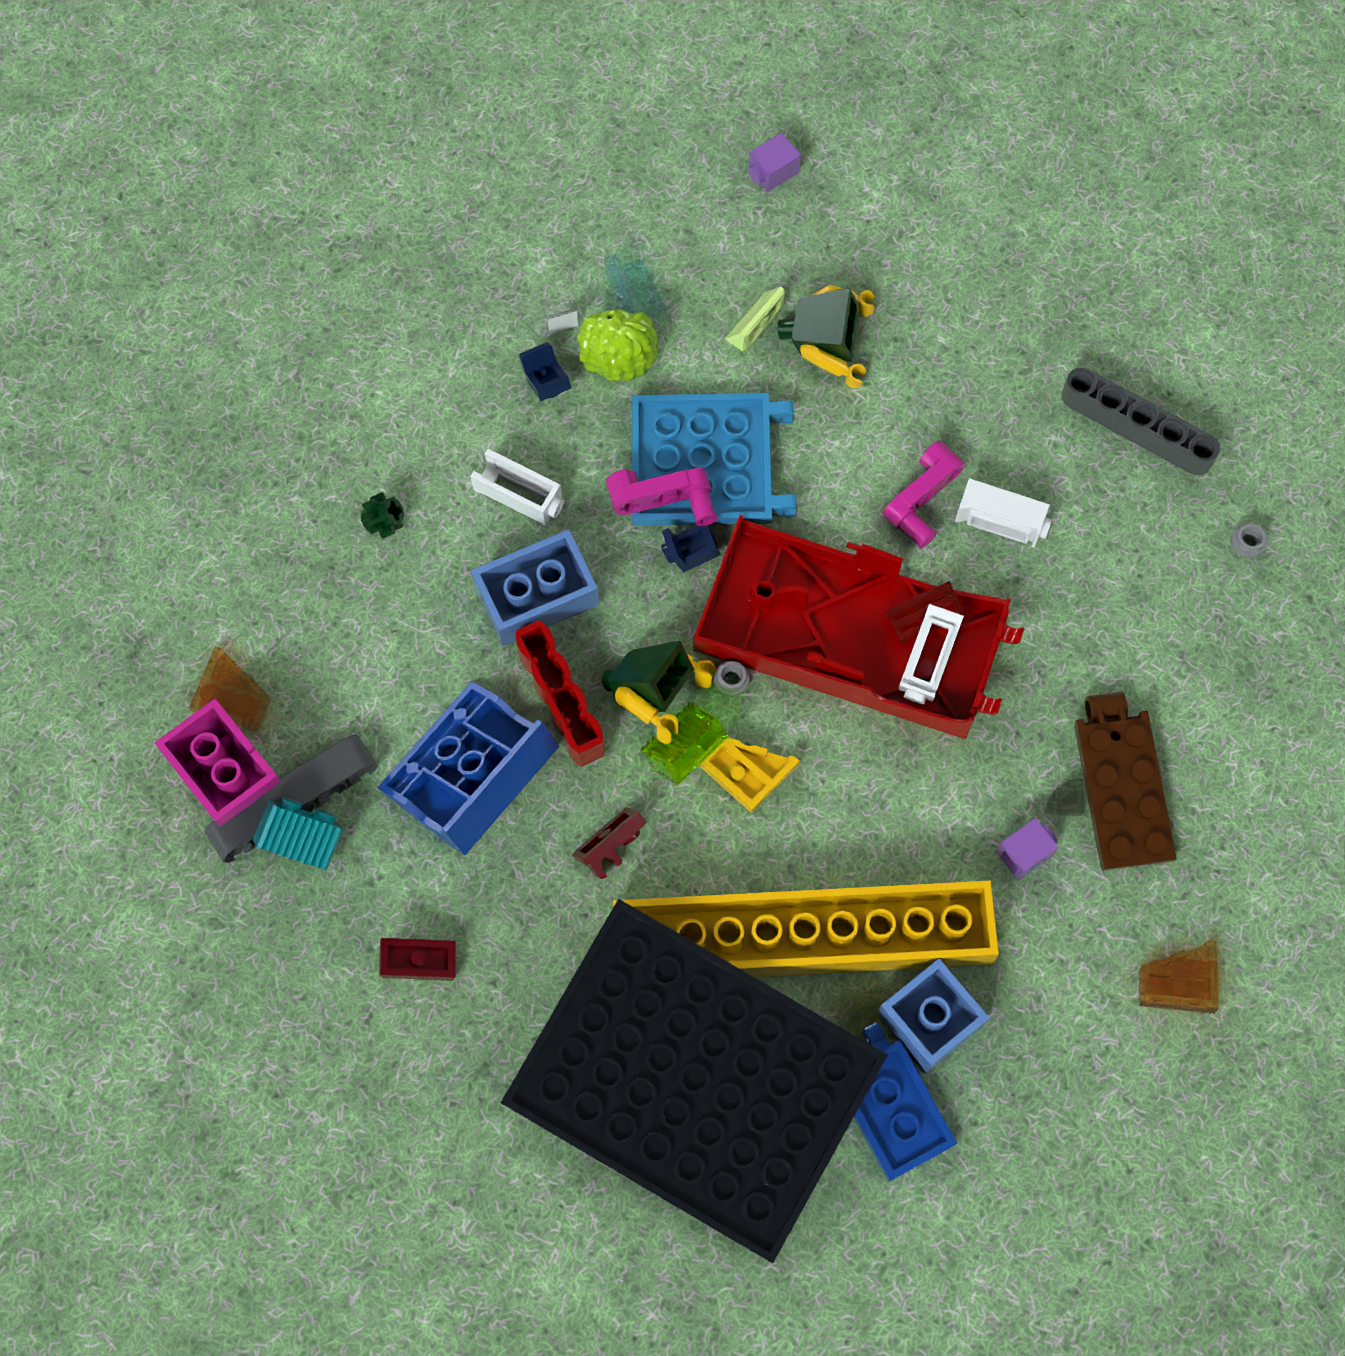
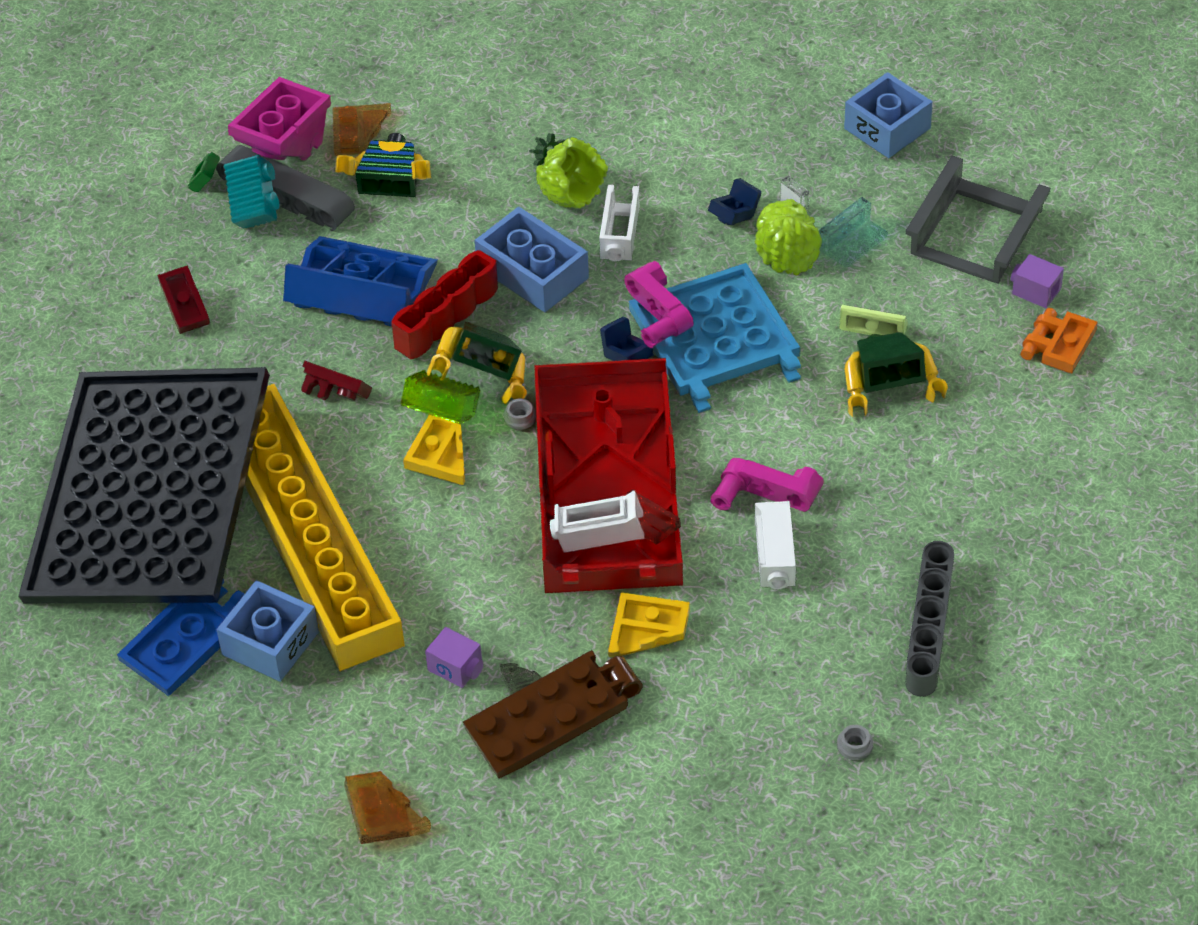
camera: 70 degrees right, 20 degrees down
none -> green tile [188,152,220,192]
none -> torso [335,133,431,197]
none -> lime hair [536,137,608,209]
none -> yellow wing [608,592,690,657]
none -> medium blue brick [844,72,933,158]
none -> dark grey piece [906,156,1051,284]
none -> orange plate [1020,308,1098,374]

